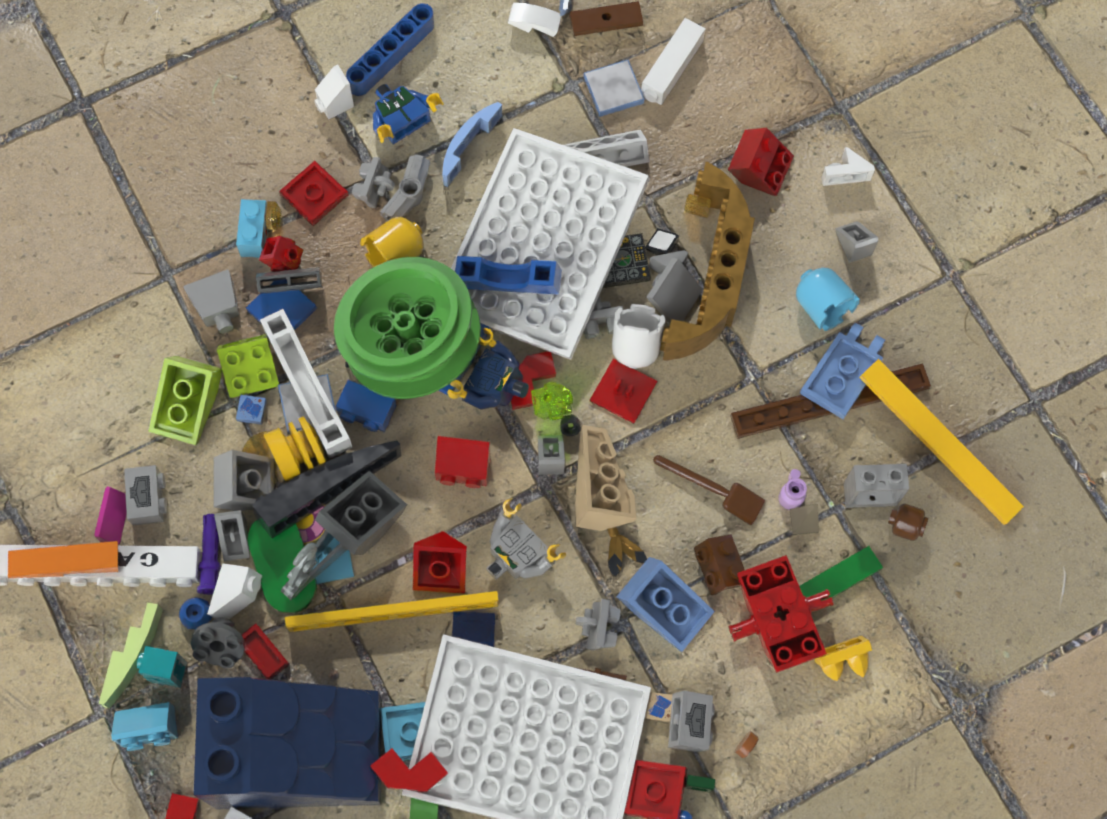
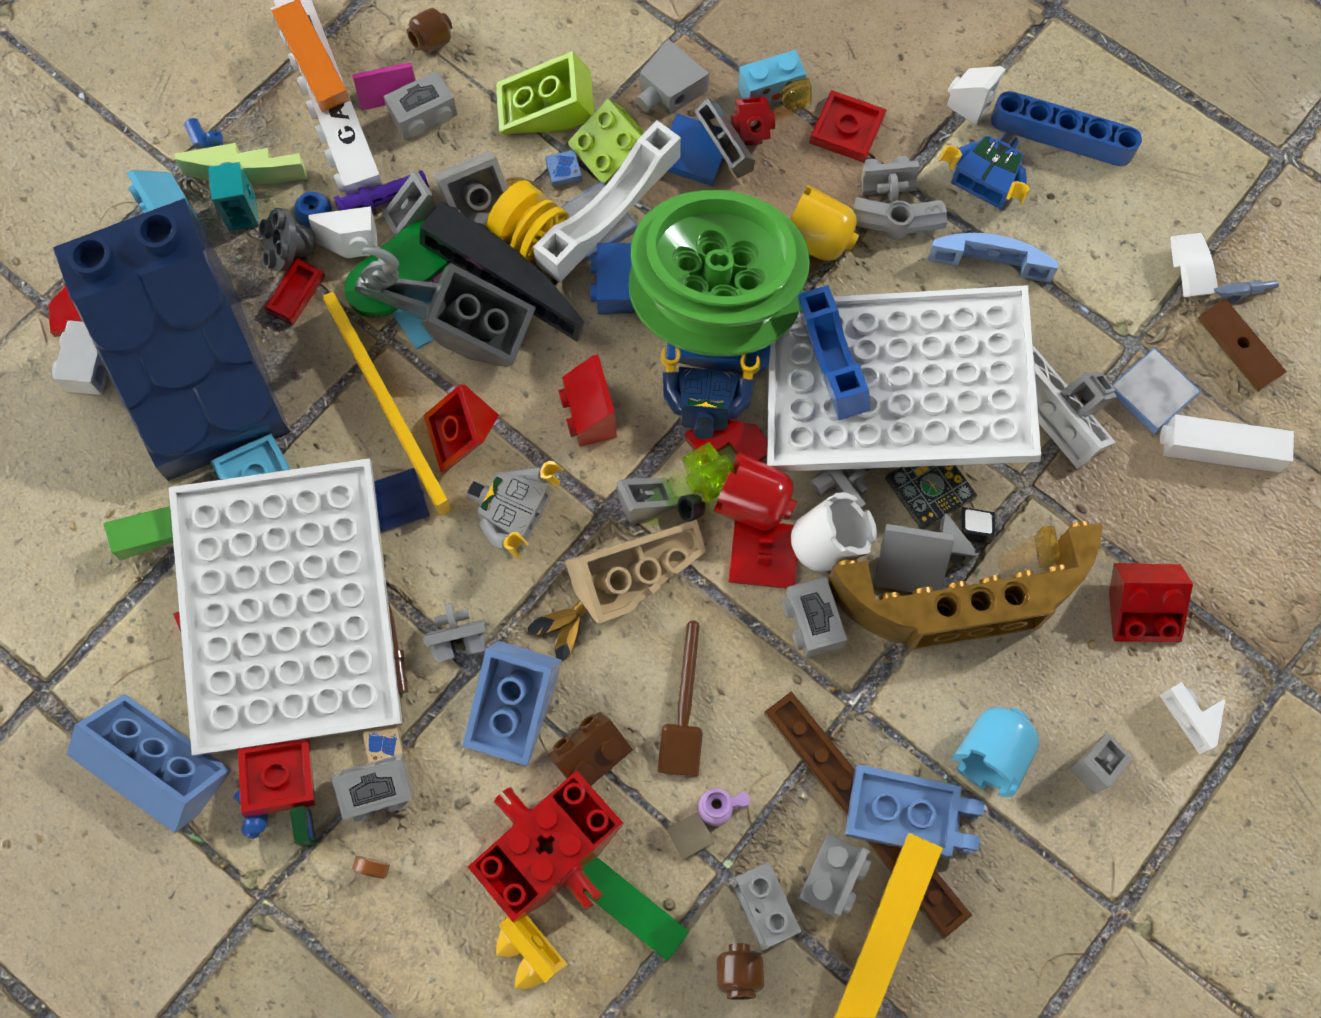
camera: 70 degrees right, 0 degrees up
red tile [370,748,448,792] -> none
none -> blue arm [184,118,223,149]
none -> reddish brown head [406,8,452,53]
none -> red cylinder [713,451,797,530]
none -> brick [782,577,847,658]
none -> light grey bracket [798,833,871,919]
none -> light grey window [1061,372,1117,418]

